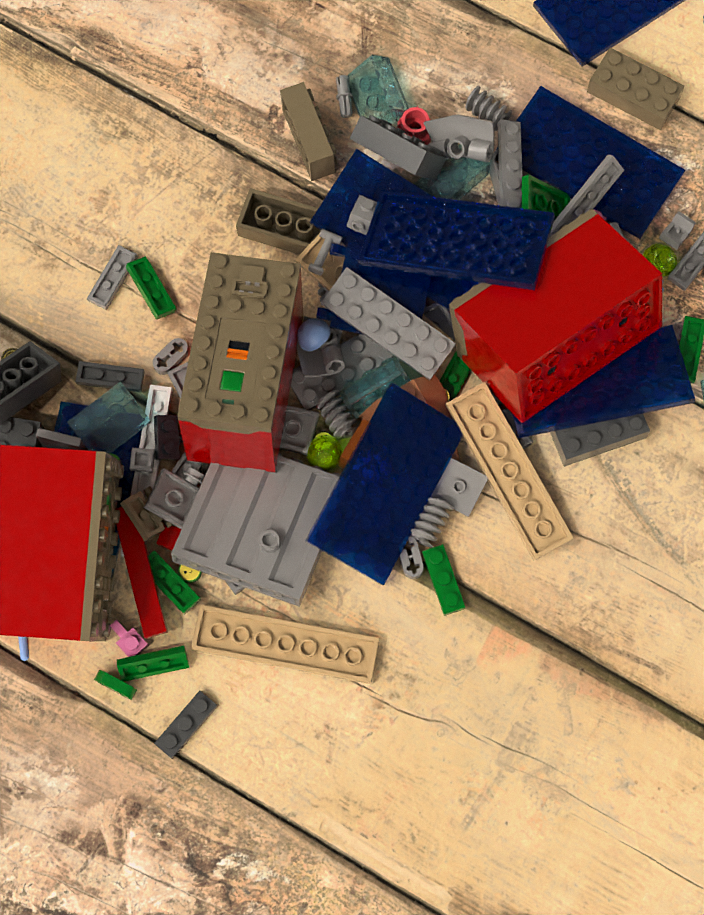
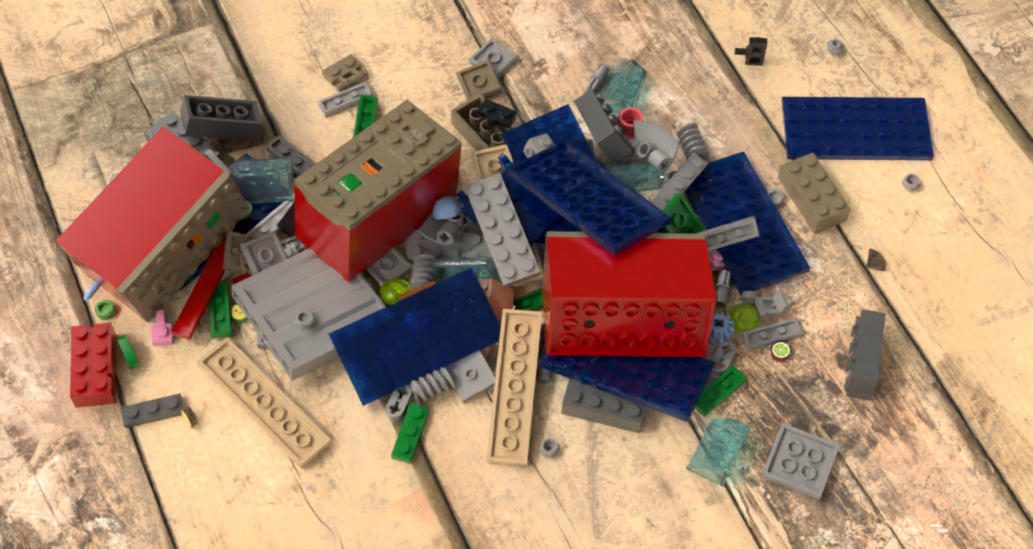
camera: 30 degrees right, 15 degrees down
green plate [117,646,189,682] -> none
light grey tile [130,448,155,473] -> none
dark tan brick [280,82,337,181] -> none
light grey piece [308,228,343,276] -> none
none -> red piece [70,322,116,408]
none -> bright green tile [95,300,116,320]
none -> clear smoke tile [181,406,198,428]
none -> dark tan plate [322,54,368,92]
none -> dark tan plate [456,59,502,101]
none -> light grey tile [469,38,518,79]
none -> black plate [477,99,518,132]
none -> light grey plate [540,438,560,458]
none -> light grey beam [710,341,736,377]
none -> light grey plate [740,291,758,306]
none -> light grey tile [765,189,784,208]

